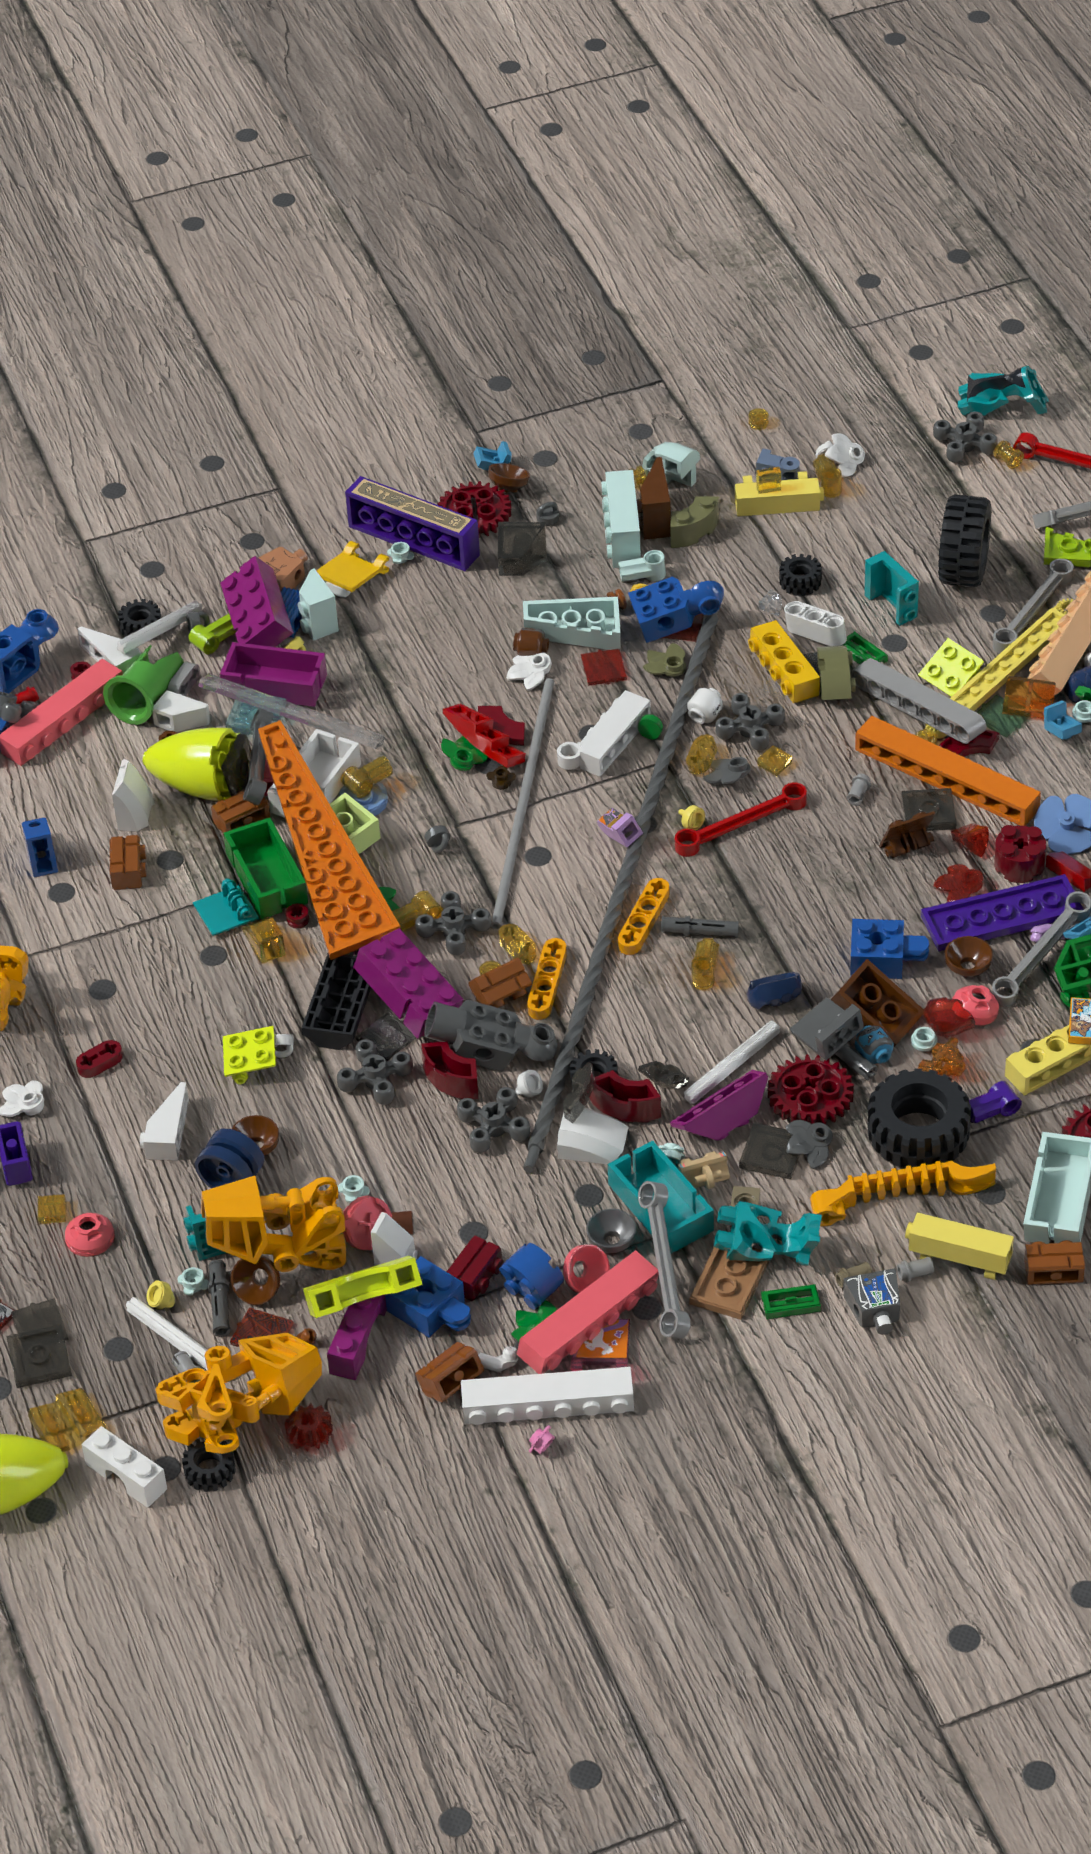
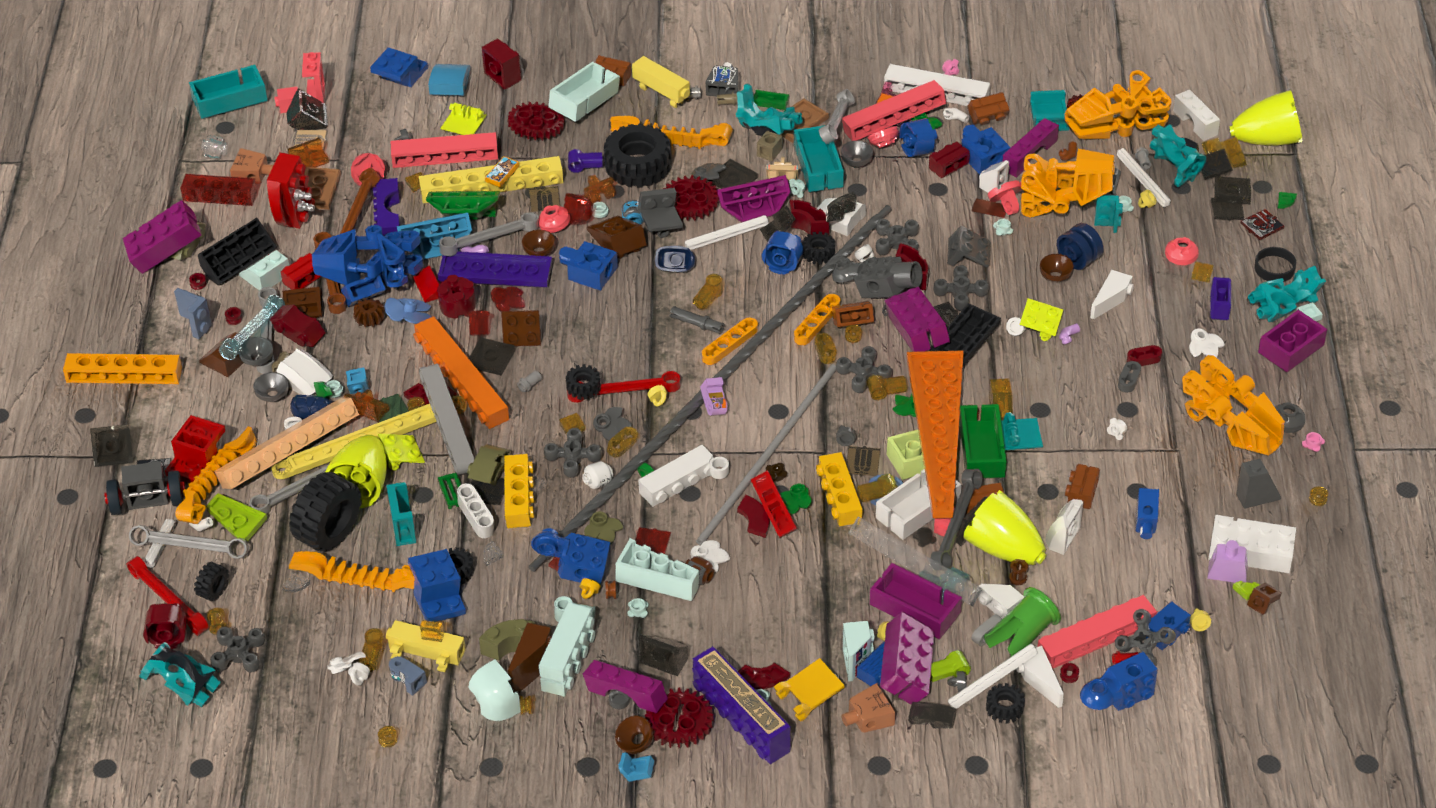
camera: 160 degrees left, 0 degrees up
neon yellow arch [303,1255,423,1318] -> none
none -> dark red brick [143,603,187,649]
none -> black tyre [194,562,229,601]
none -> light orange piece [289,551,415,592]
none -> neon yellow cylinder [325,435,387,508]
none -> blue bracket [408,549,466,624]
none -> clear smoke piece [529,186,560,212]
none -> black tyre [566,364,601,400]
none -> magenta arch [583,660,668,713]
none -> light aqua plate [627,598,648,618]
none -> dark red tile [738,662,790,689]
none -> blue brick [762,231,803,274]
none -> yellow brick [816,452,862,527]
none -> clear smoke piece [846,446,881,476]
none -> clear smoke slope [908,702,957,729]
none -> dark grey bracket [947,226,991,268]
none -> teal panel [1030,90,1070,131]
none -> lavender arm [1059,323,1080,345]
none -> white plate [1107,418,1127,440]
none -> dark grey beam [1118,361,1141,393]
none -> teal hips [1150,124,1206,187]
none -> clear smoke piece [1201,149,1233,180]

